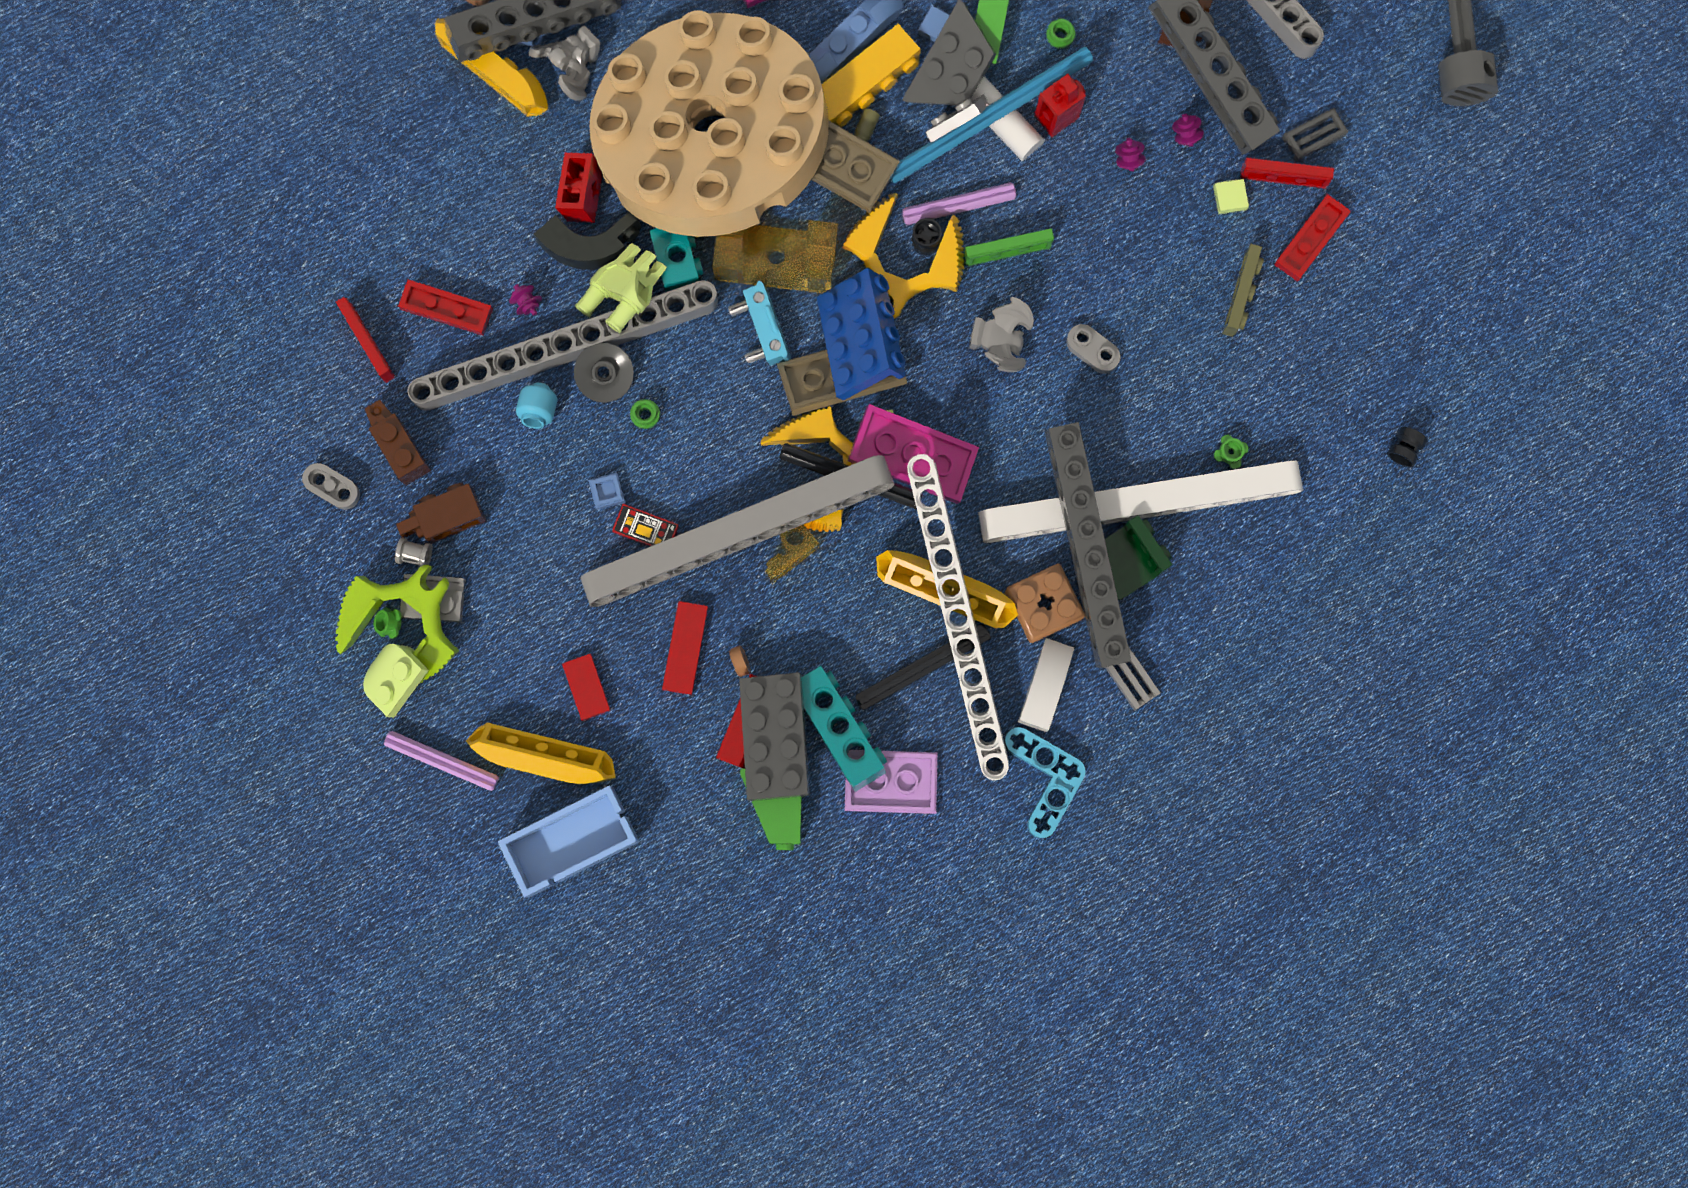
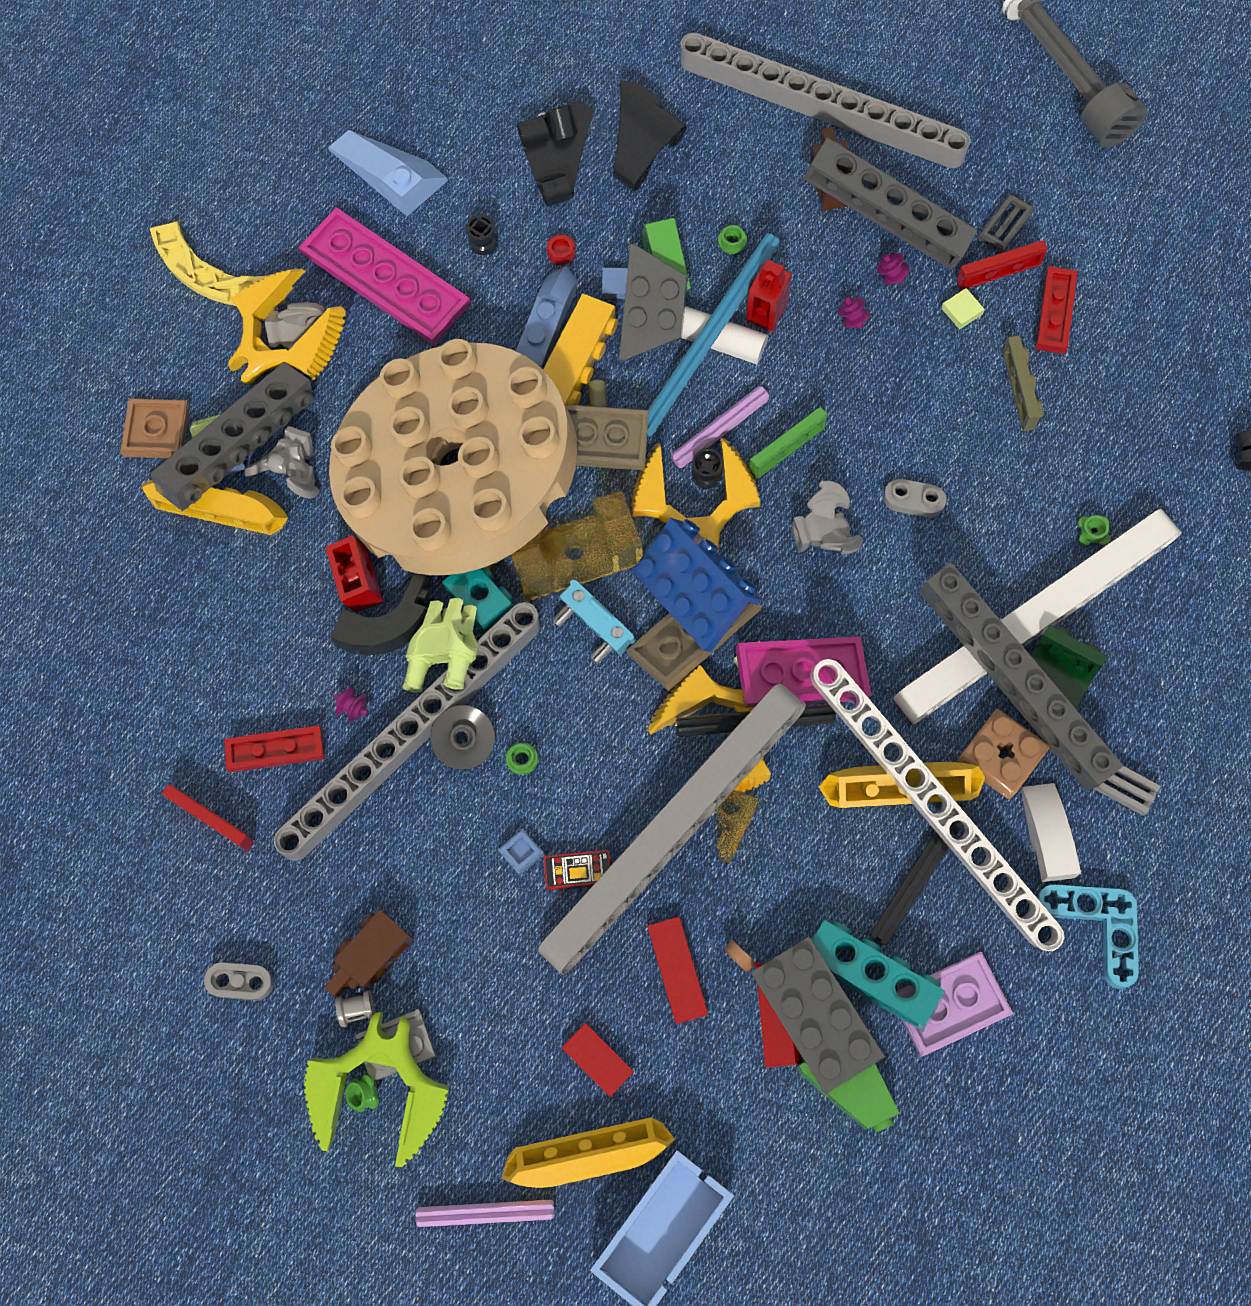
camera: 20 degrees left, 10 degrees down
yellowish green slope [363,644,429,717] -> none
reddish brown hinge [365,400,431,486] -> none
medium azure head [516,382,558,429] -> none
plate [925,94,990,142] -> none

